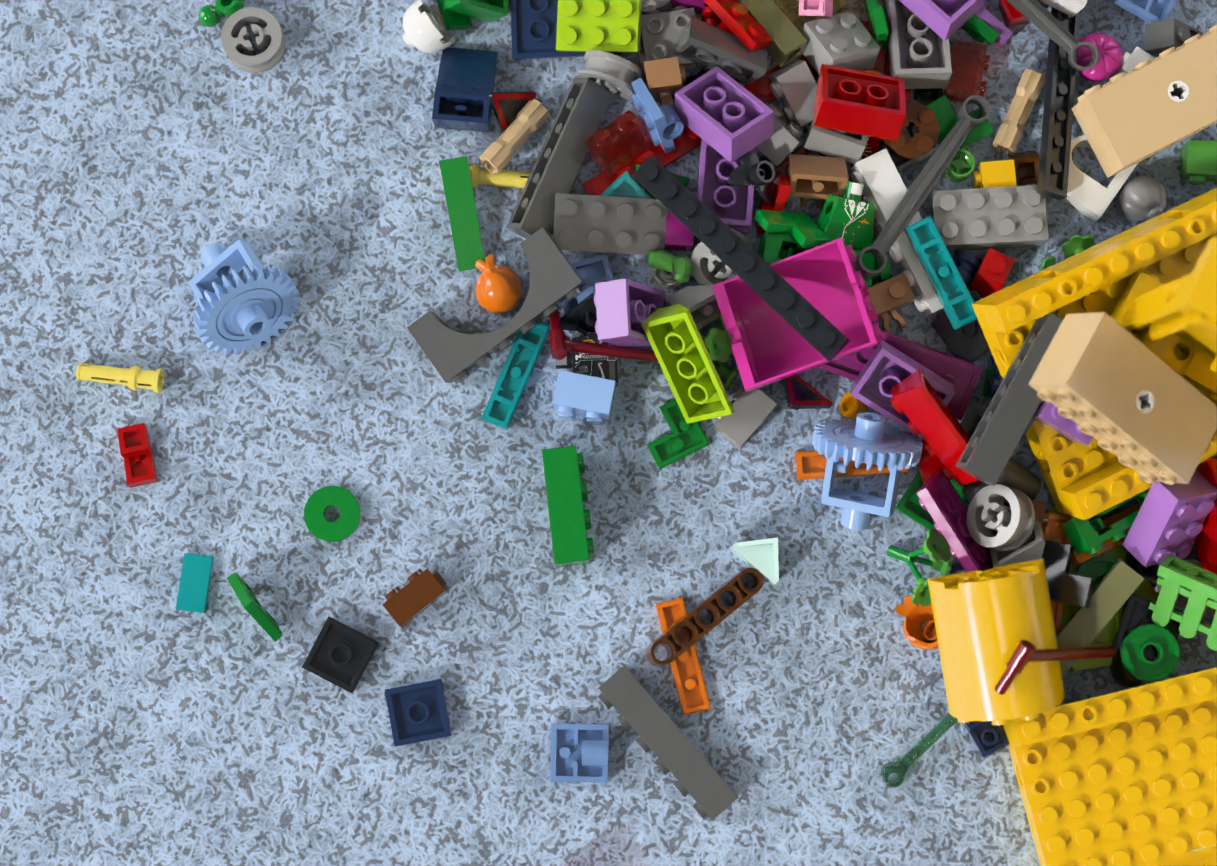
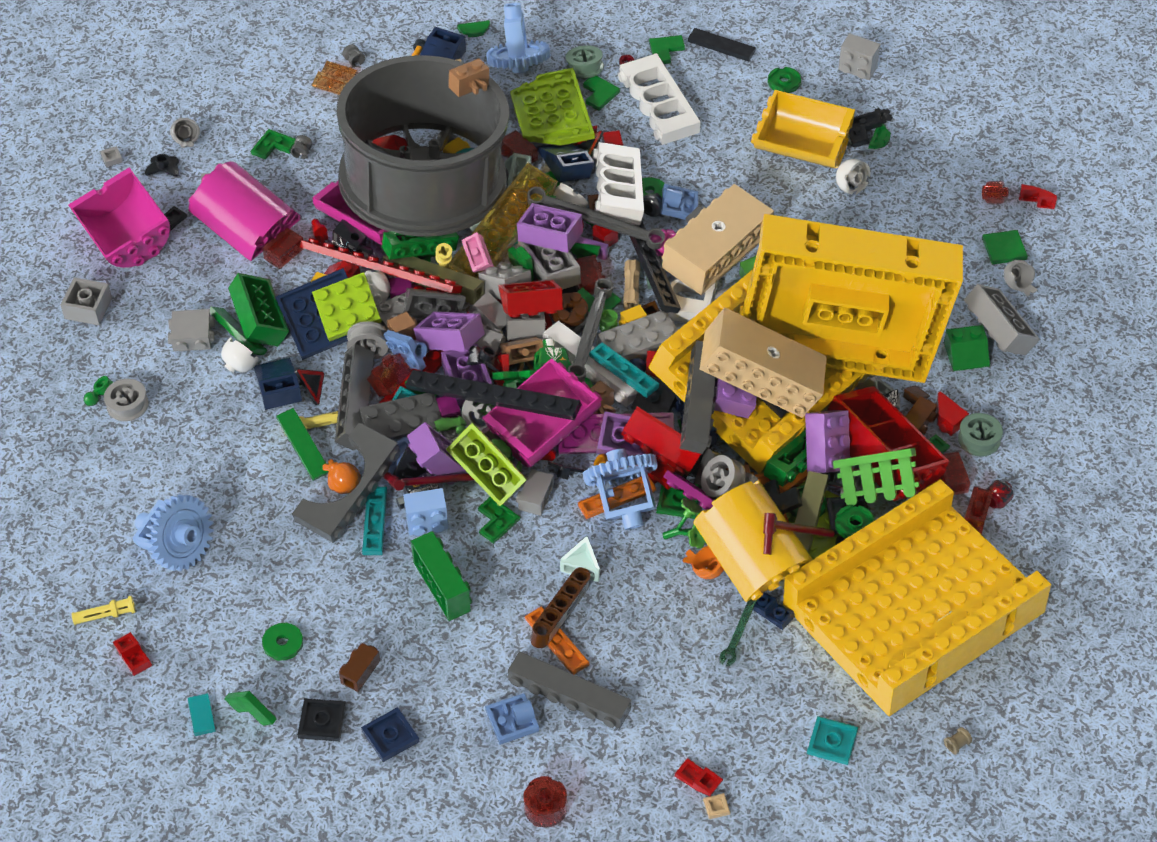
camera: 25 degrees left, 30 degrees down
tan axle [479,99,550,175] -> none

